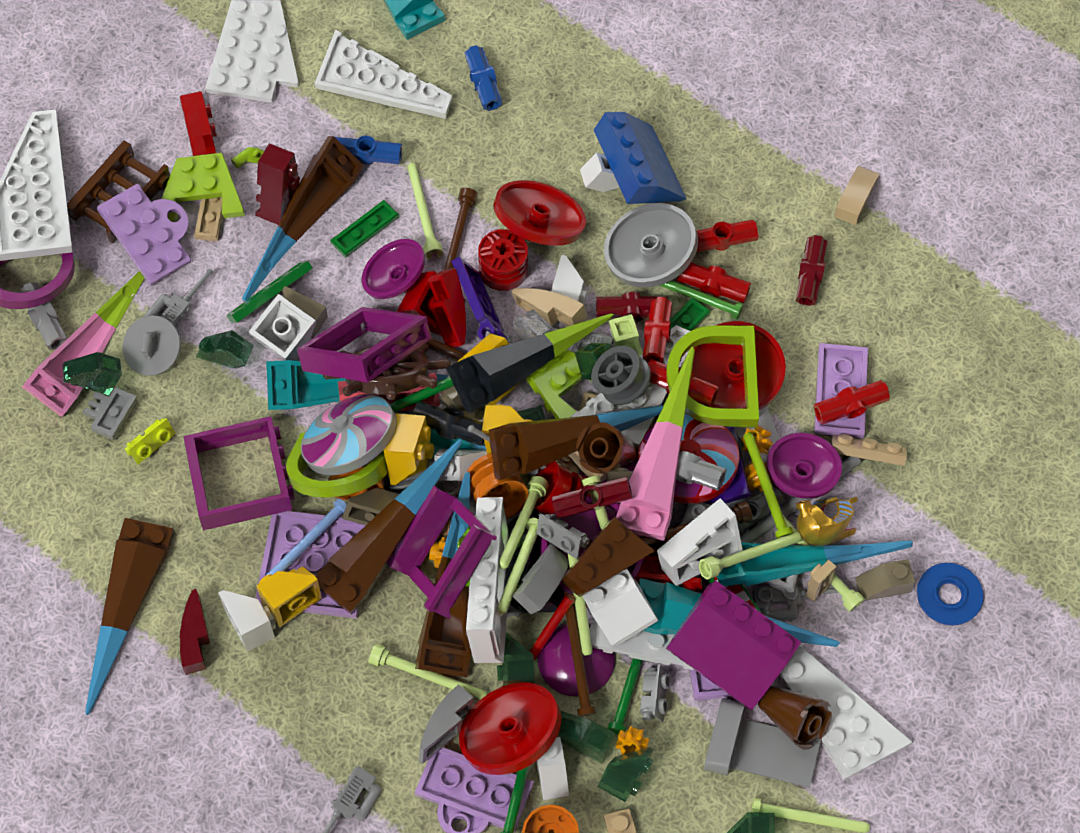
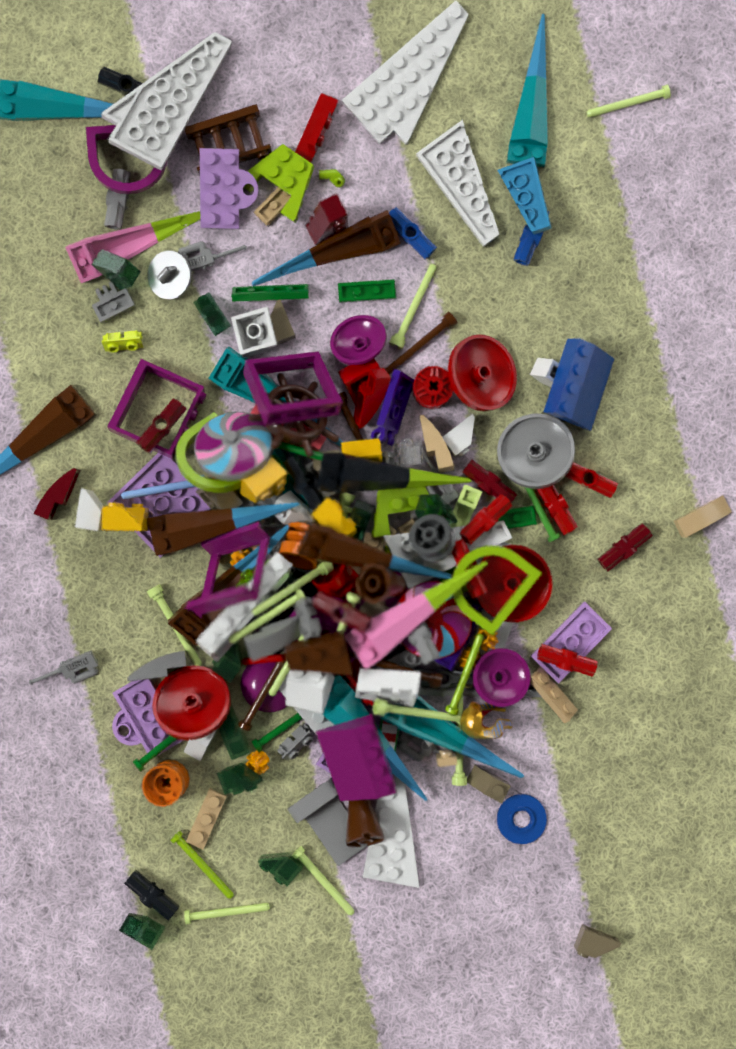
camera: 40 degrees right, 25 degrees up
none -> dark red piece [136,398,187,454]
none -> dark azure wing [498,157,552,235]

